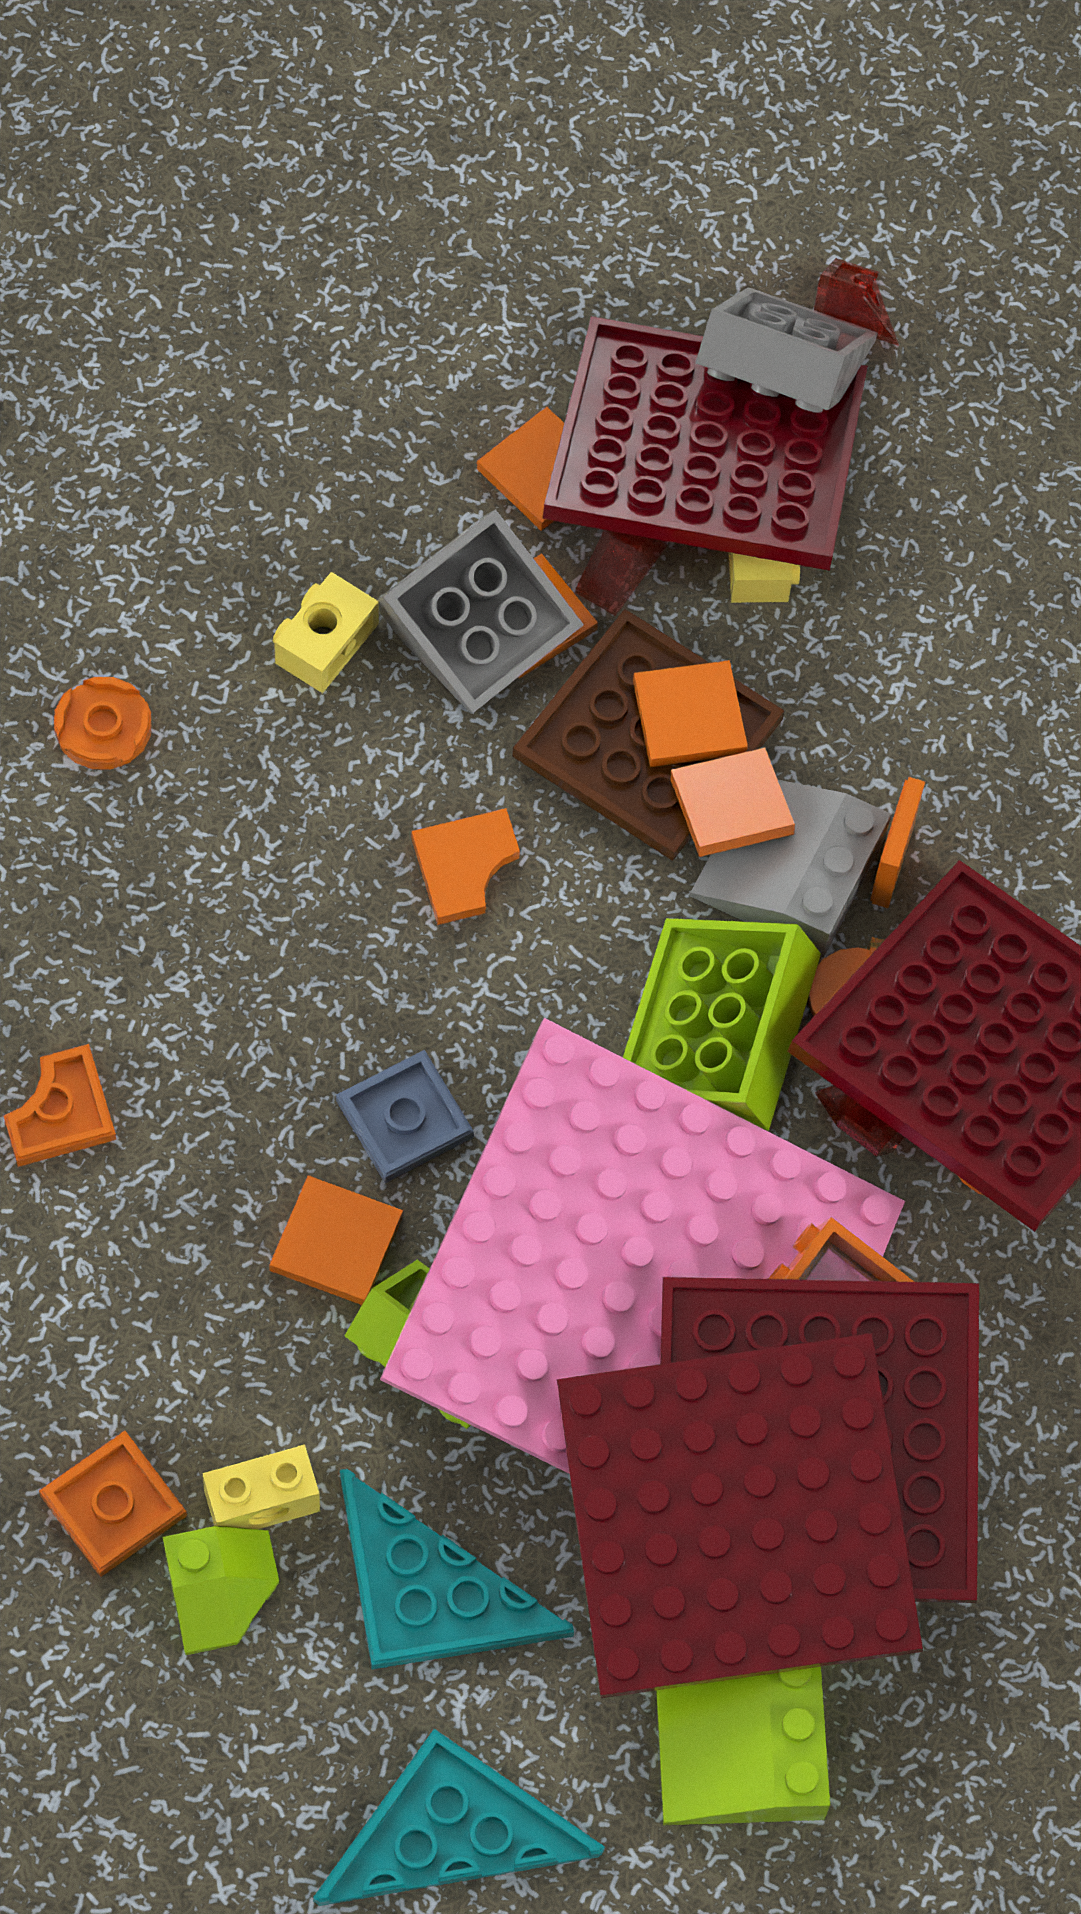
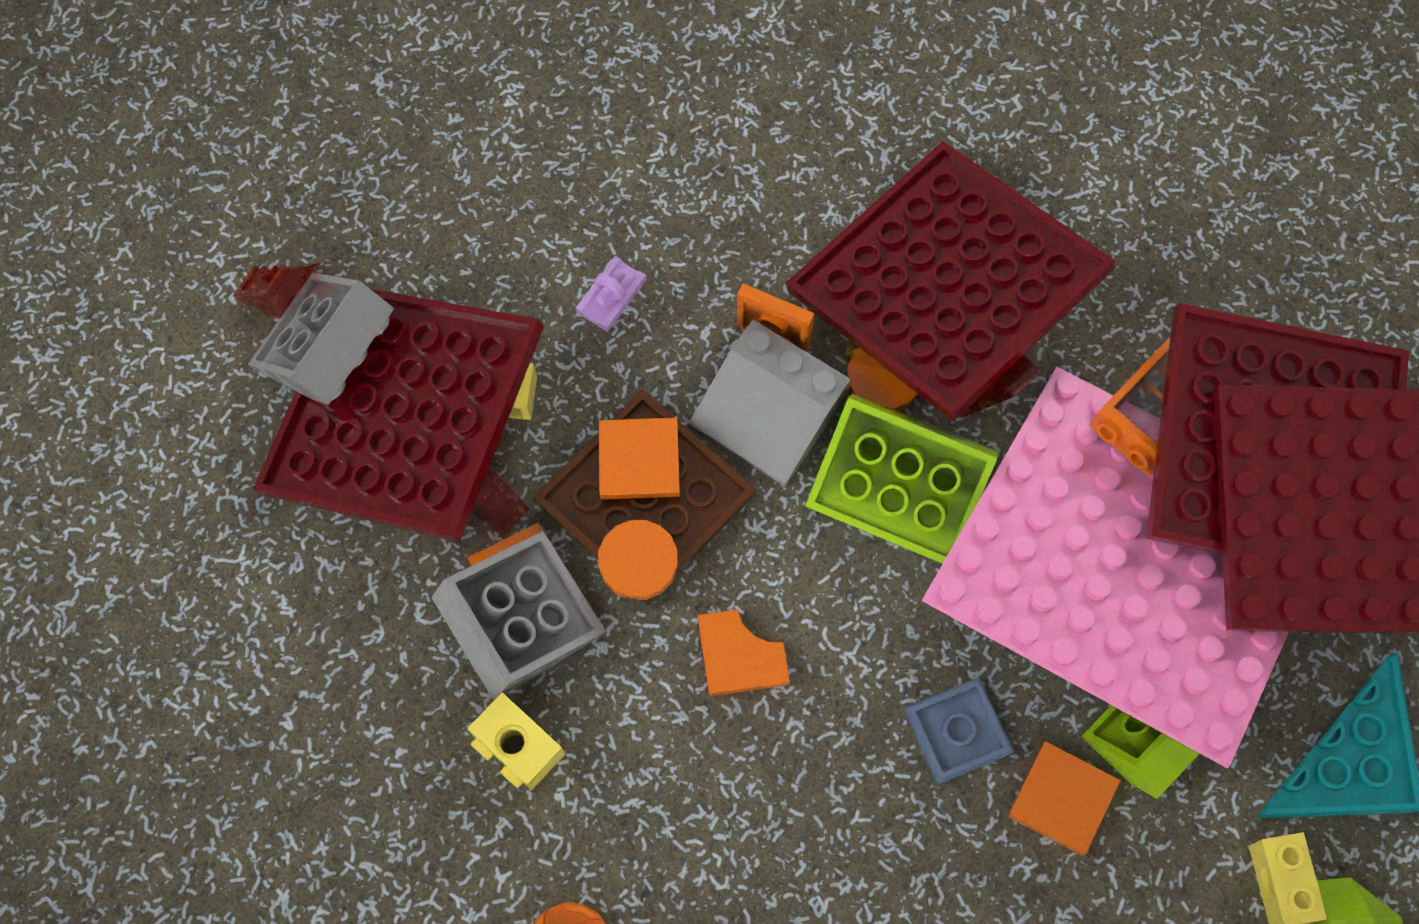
camera: 75 degrees left, 5 degrees up
orange tile [477,407,564,531] -> none
tile [671,748,795,857] -> none
none -> lavender hips [576,256,647,332]
none -> orange tile [598,520,678,600]

